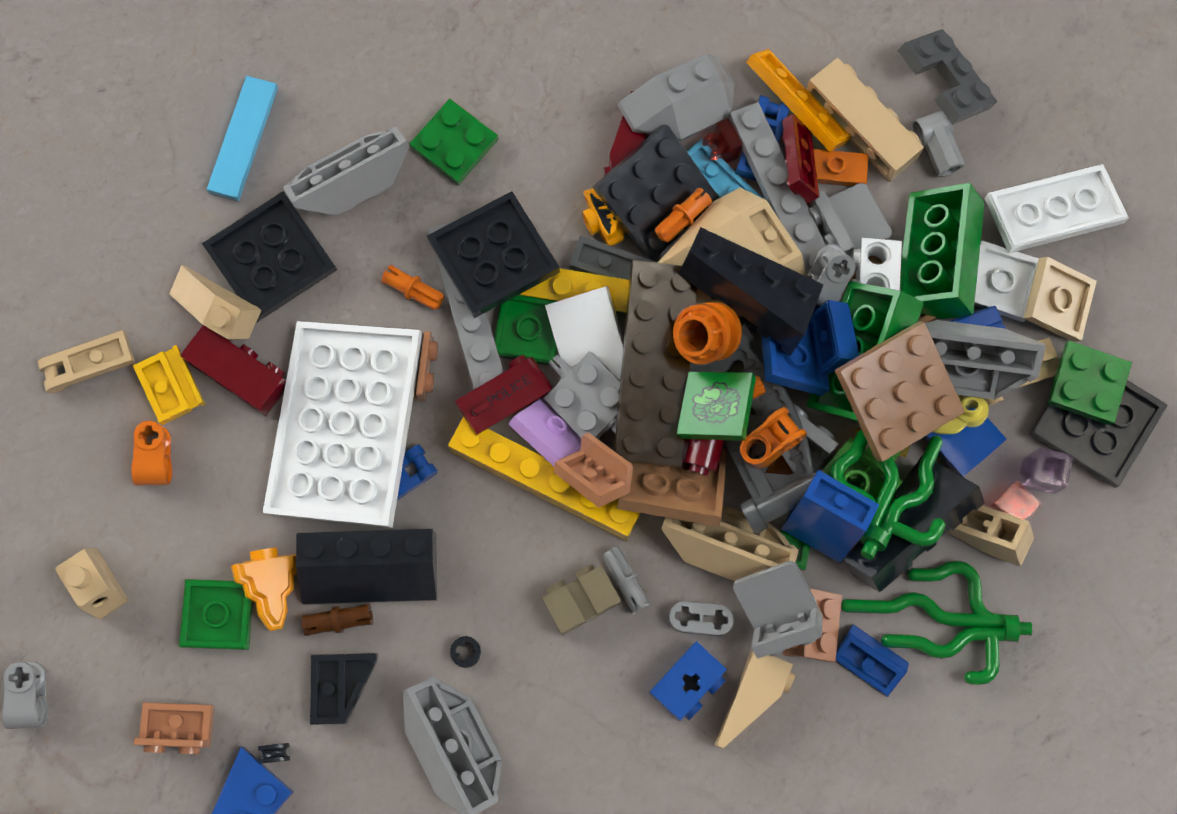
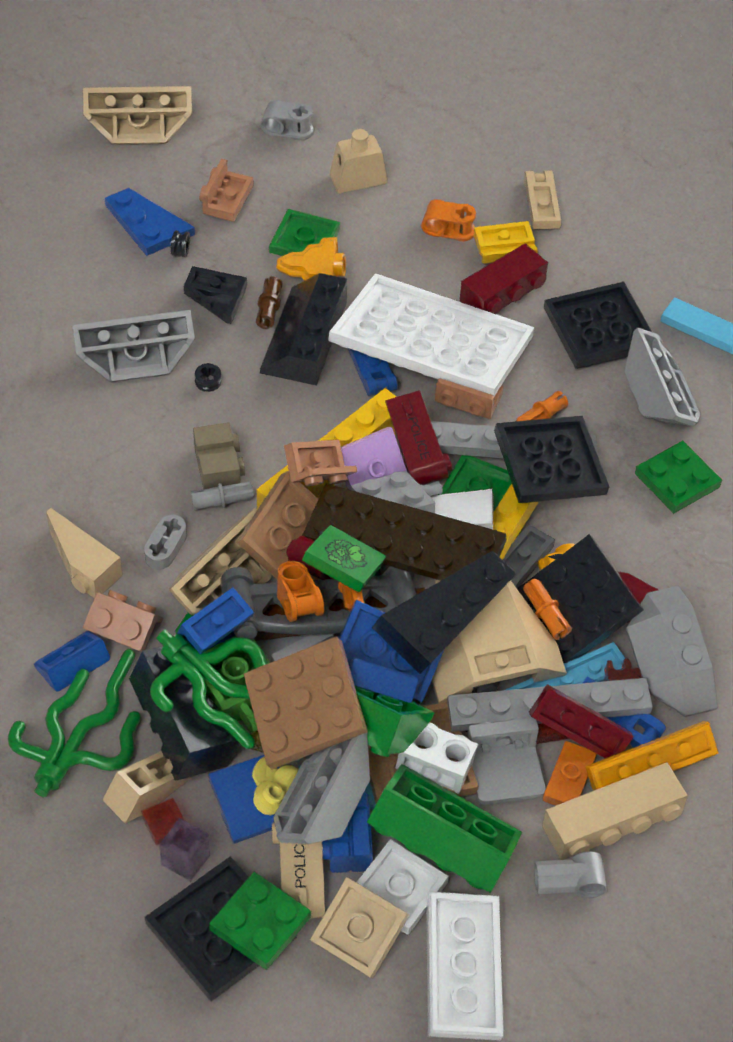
camera: 105 degrees right, 25 degrees down
tan slope [169,265,261,340] -> none
blue brick [649,641,727,721] -> none
orange piece [673,302,742,365] -> none
light grey bracket [733,561,823,659] -> none
light grey piece [807,244,855,308] -> none
dark grey plate [898,29,998,125] -> none

